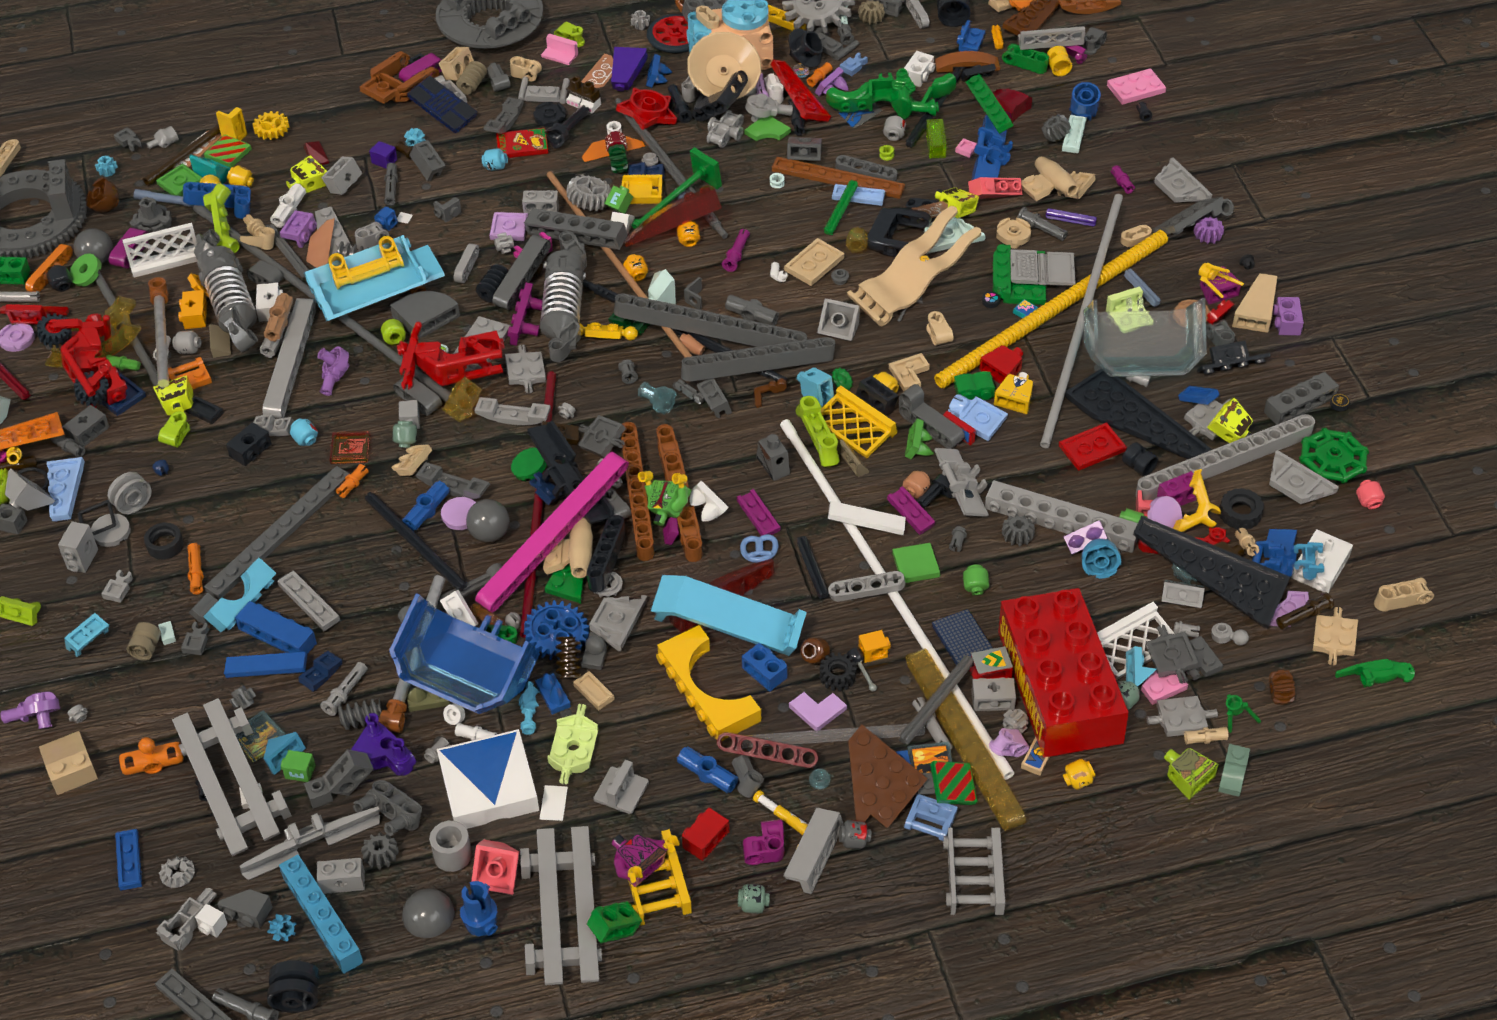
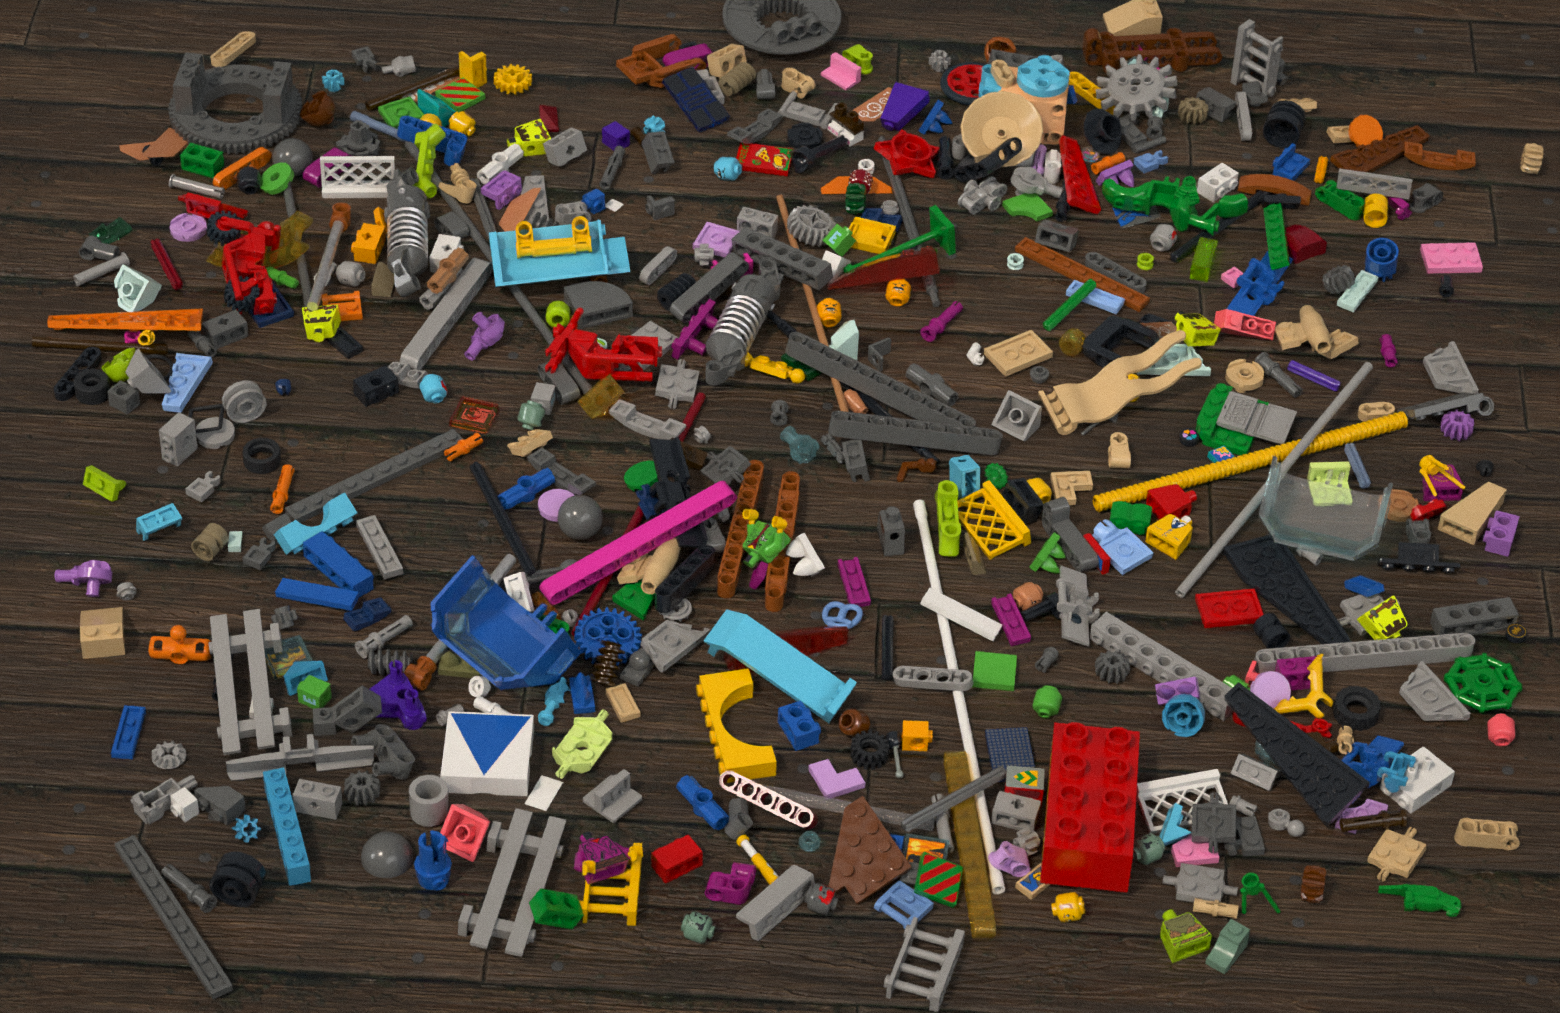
camera: 15 degrees right, 5 degrees down
lime piece [158,411,190,447] -> none

